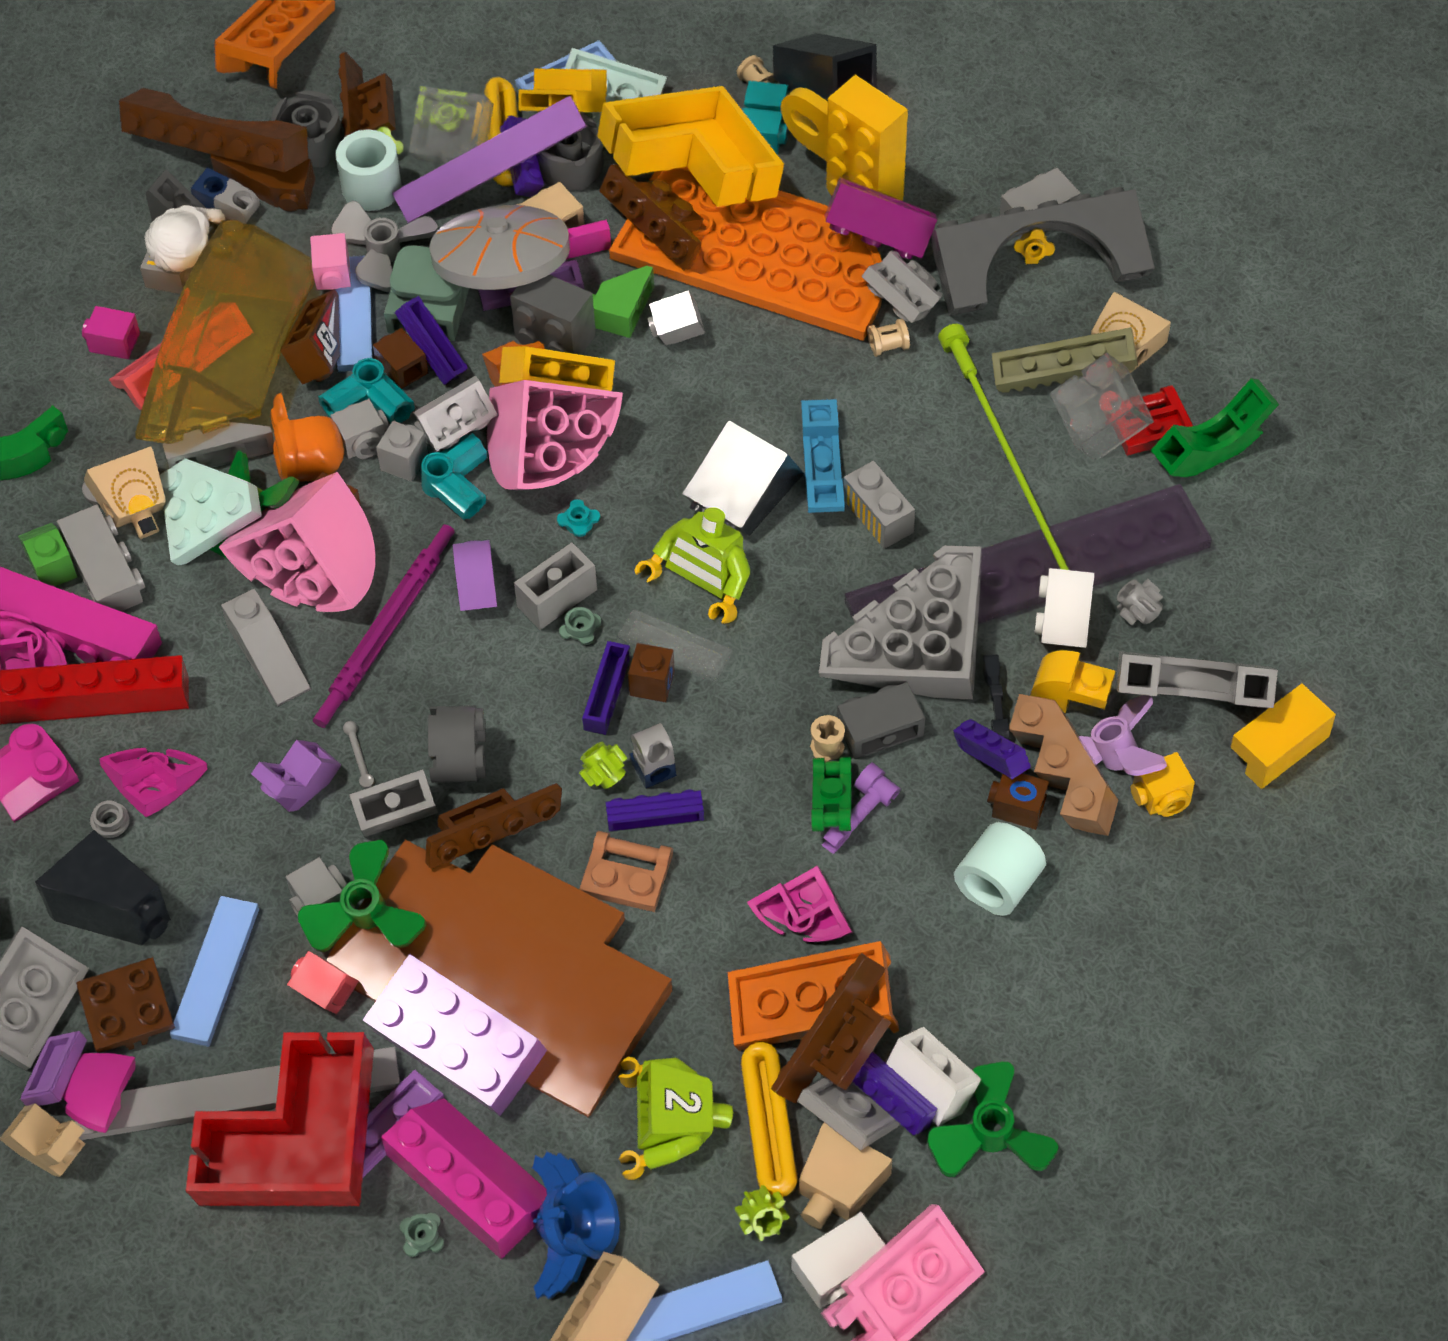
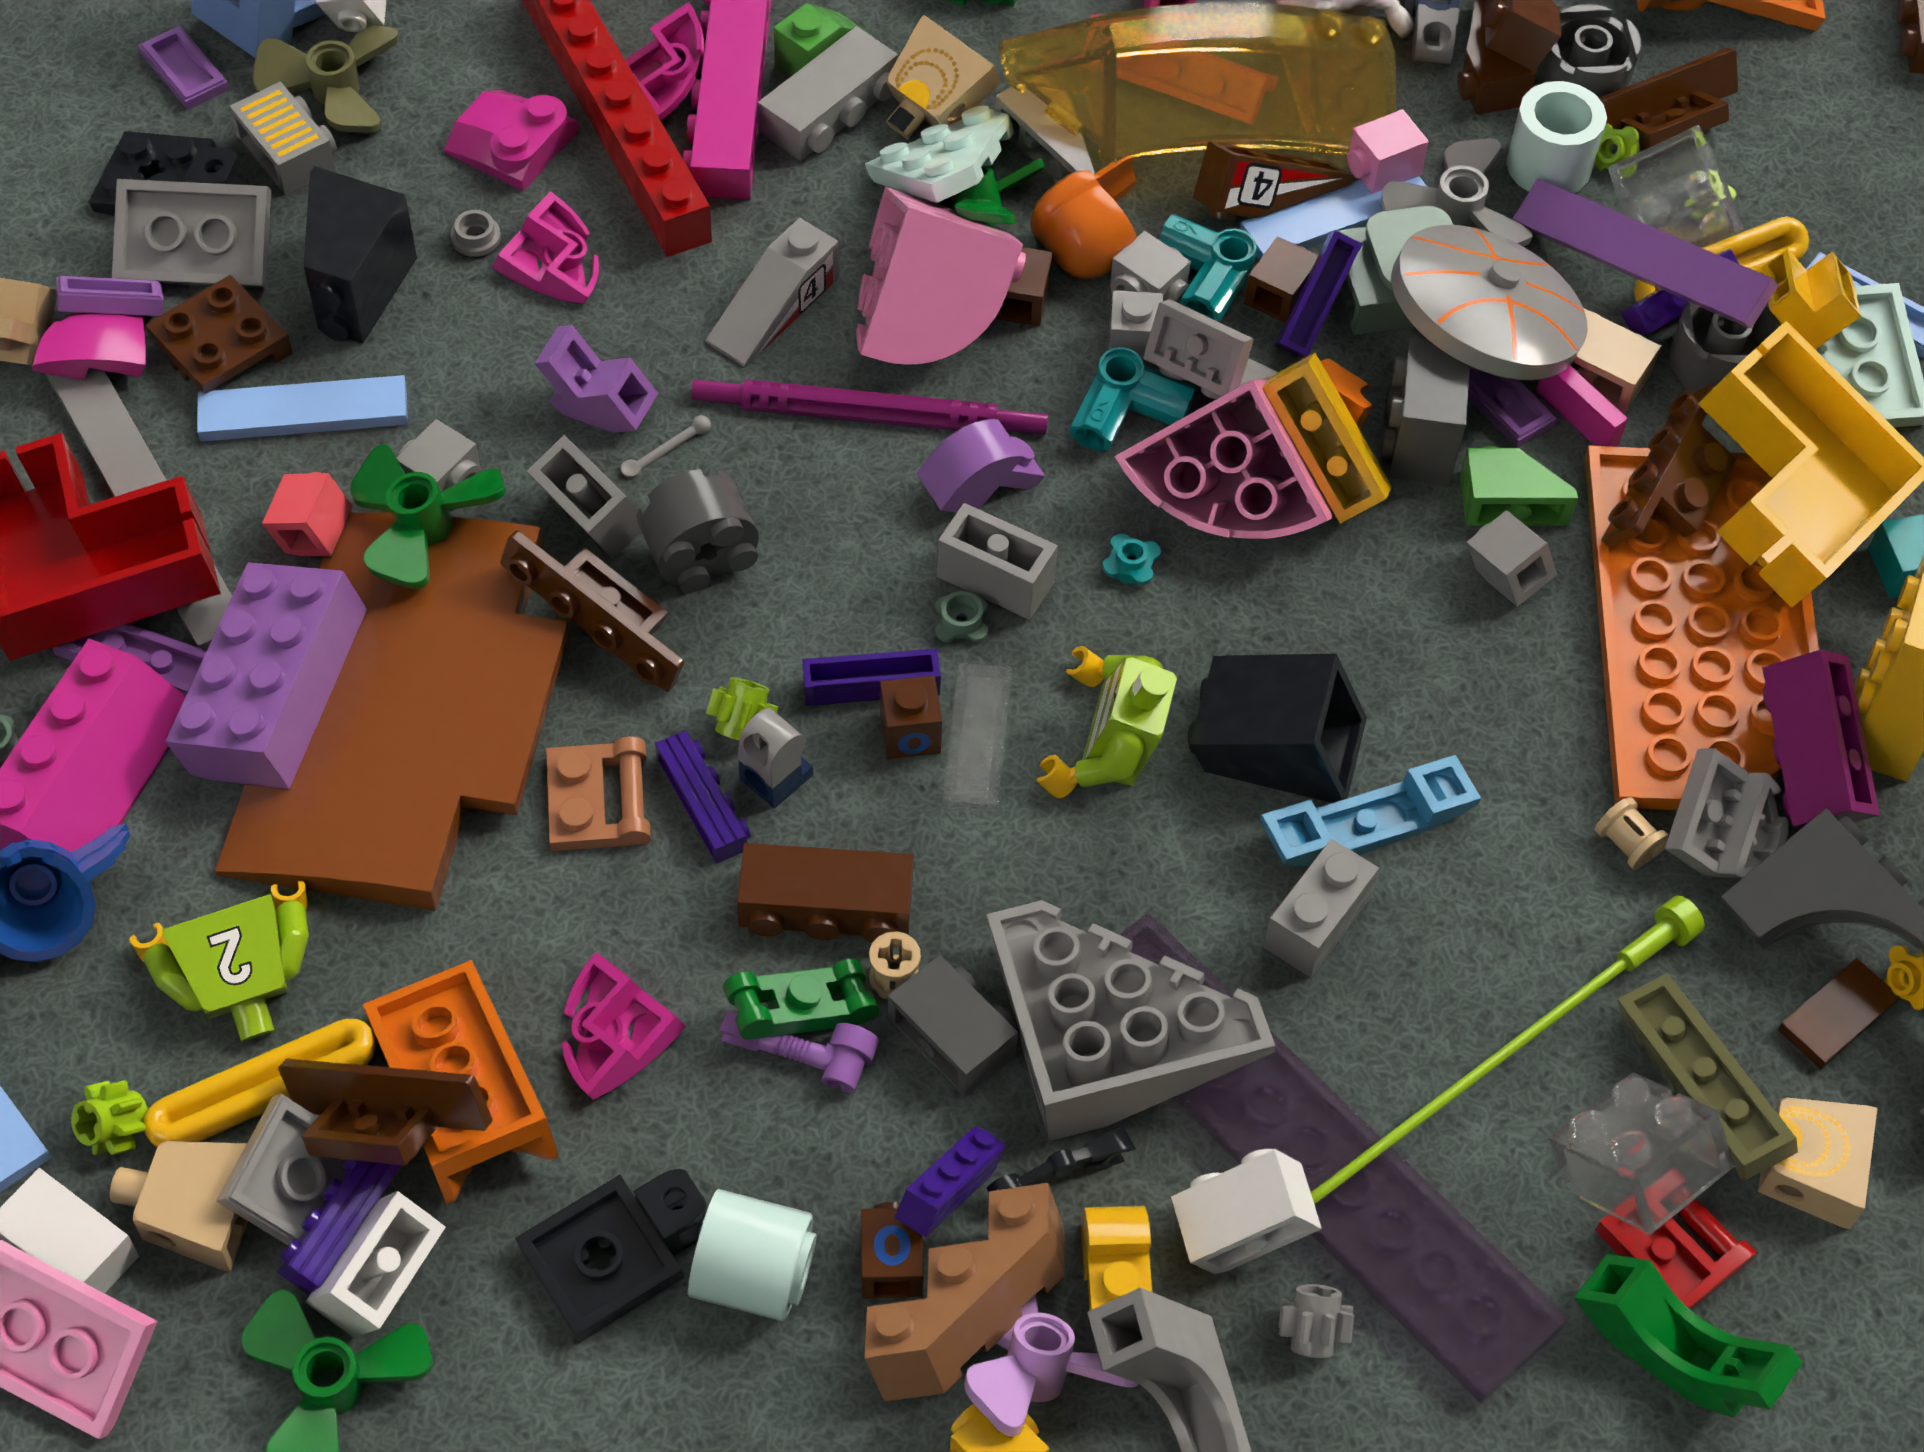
camera: 65 degrees right, 0 degrees up
none -> black plate [515,1169,707,1343]
none -> reddish brown brick [737,843,914,943]
none -> reddish brown tile [1778,958,1900,1069]

